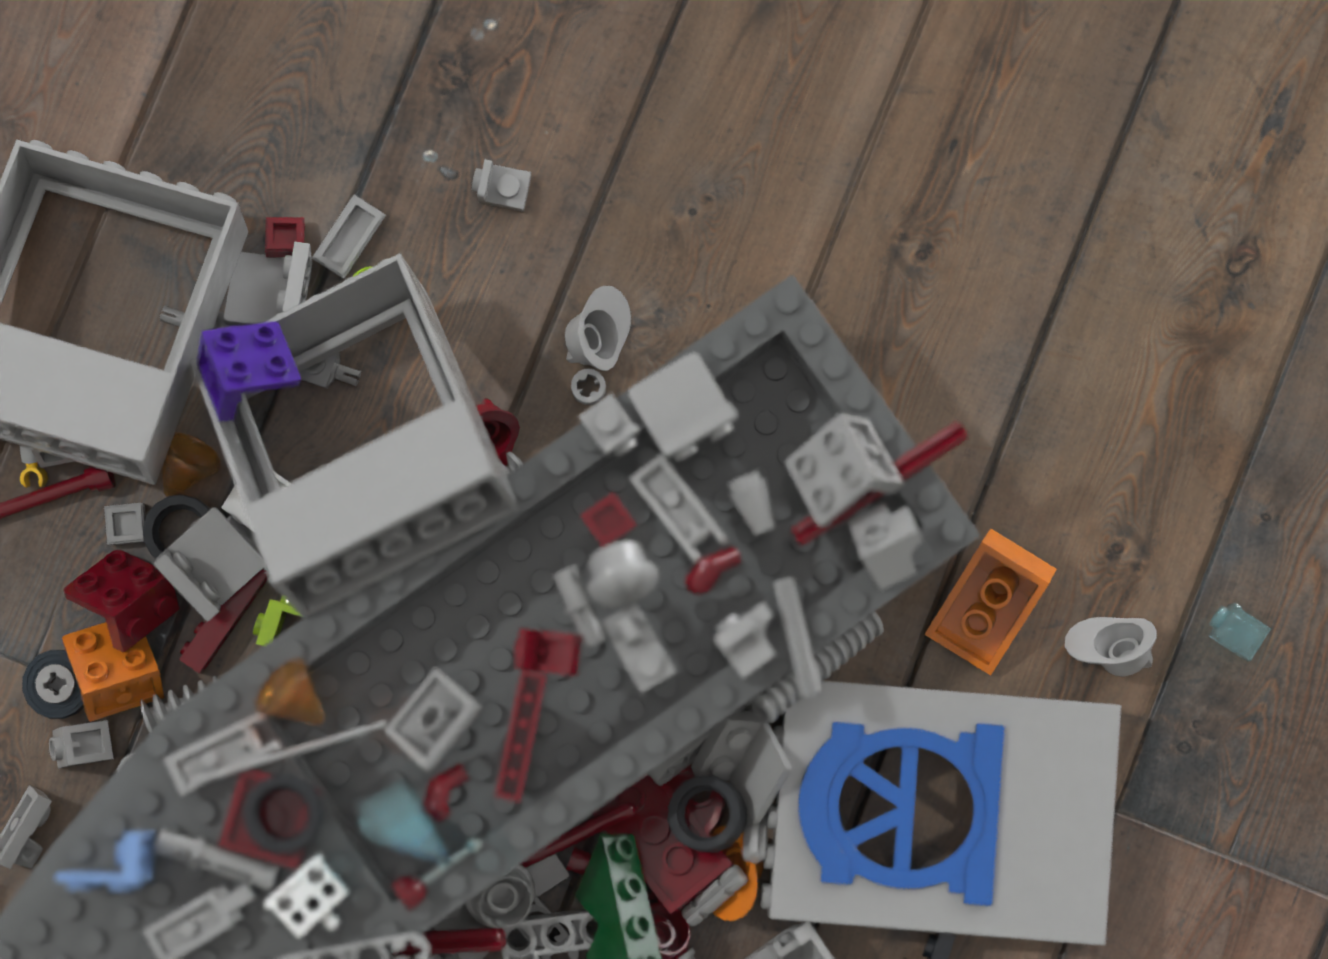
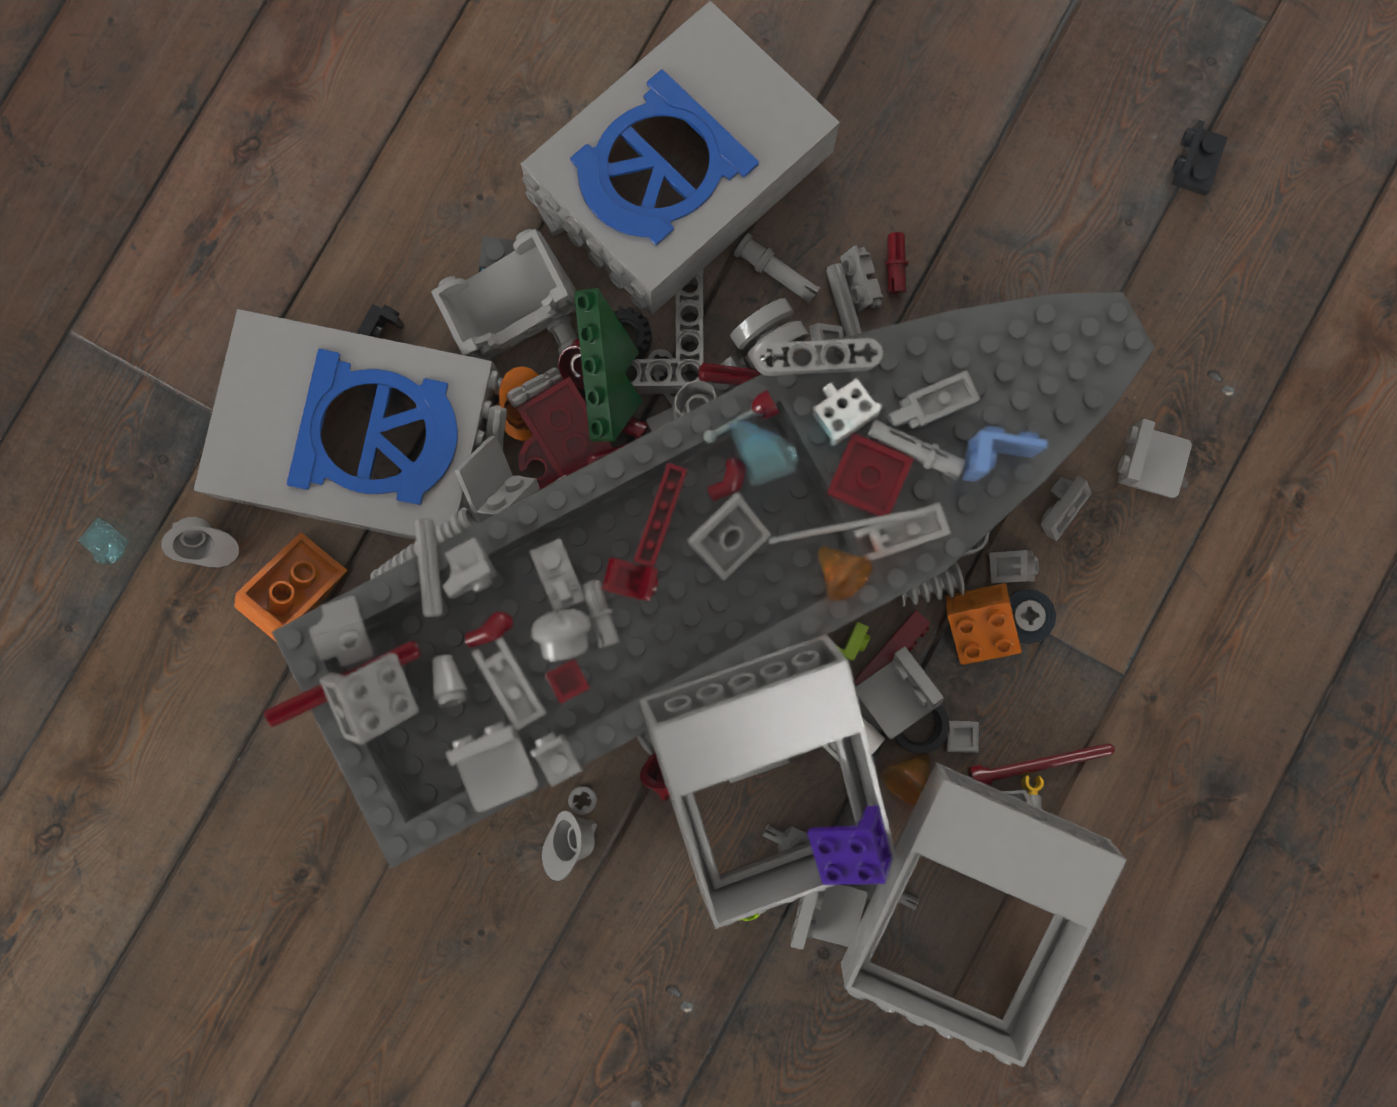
camera: 170 degrees left, 0 degrees up
dark red bracket [63,550,180,653] -> none
black tyre [243,775,324,854] -> none
dark red tile [265,217,305,258] -> none
light grey tile [312,195,386,279] -> none
light grey bracket [472,159,532,212] -> none
black tyre [668,776,747,852] -> none

